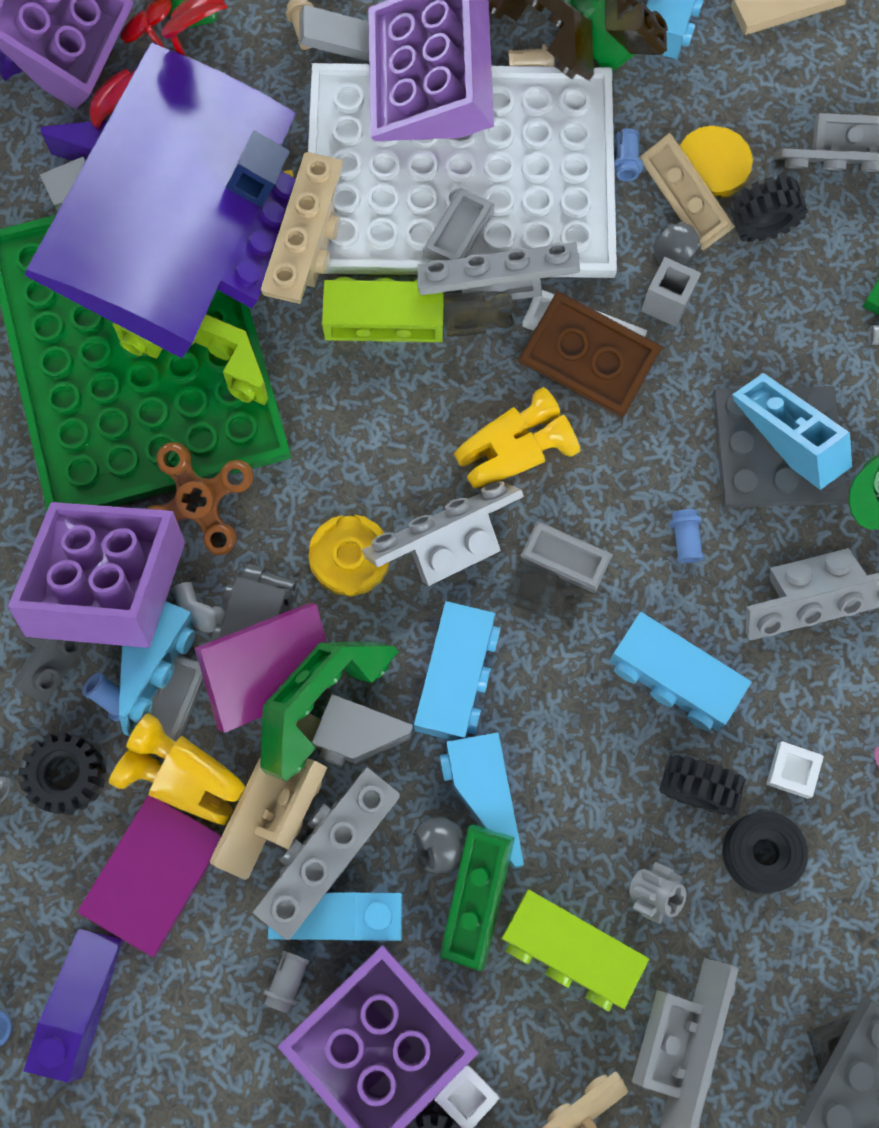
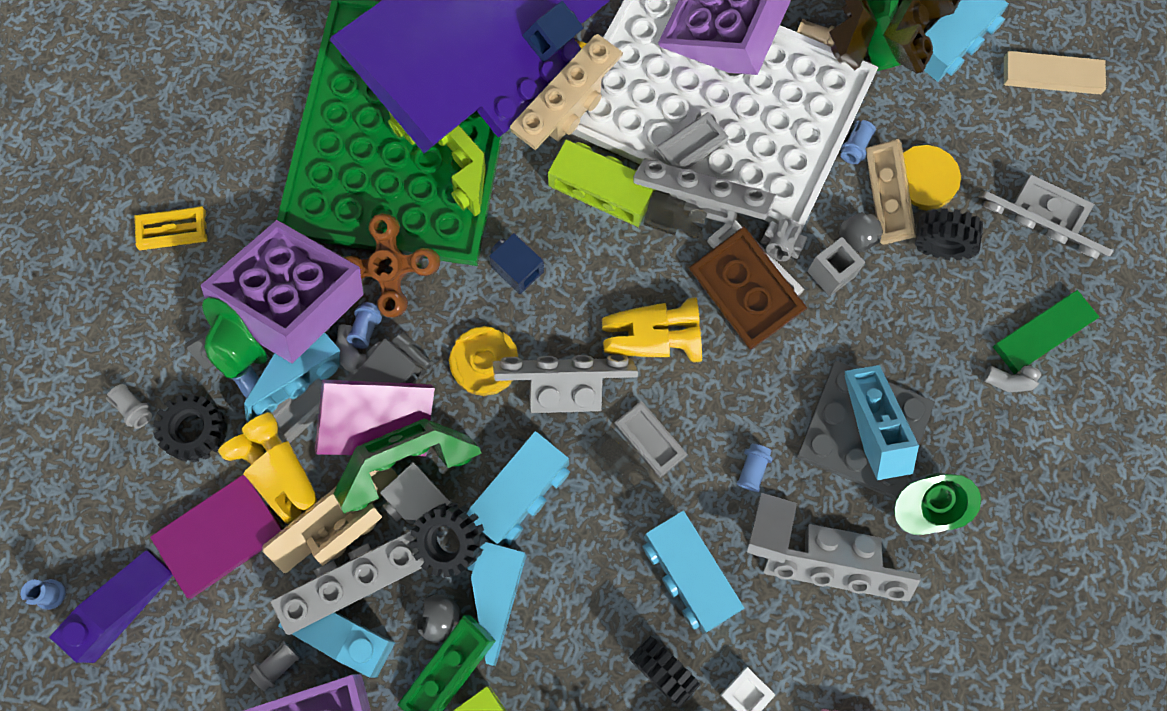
camera: 25 degrees right, 0 degrees up
none -> green piece [202,297,268,378]
none -> medium blue pin [347,302,382,349]
none -> black tyre [410,502,485,577]
none -> dark blue brick [489,233,544,294]
none -> light grey tile [747,493,797,564]
none -> light grey gear [761,219,807,261]

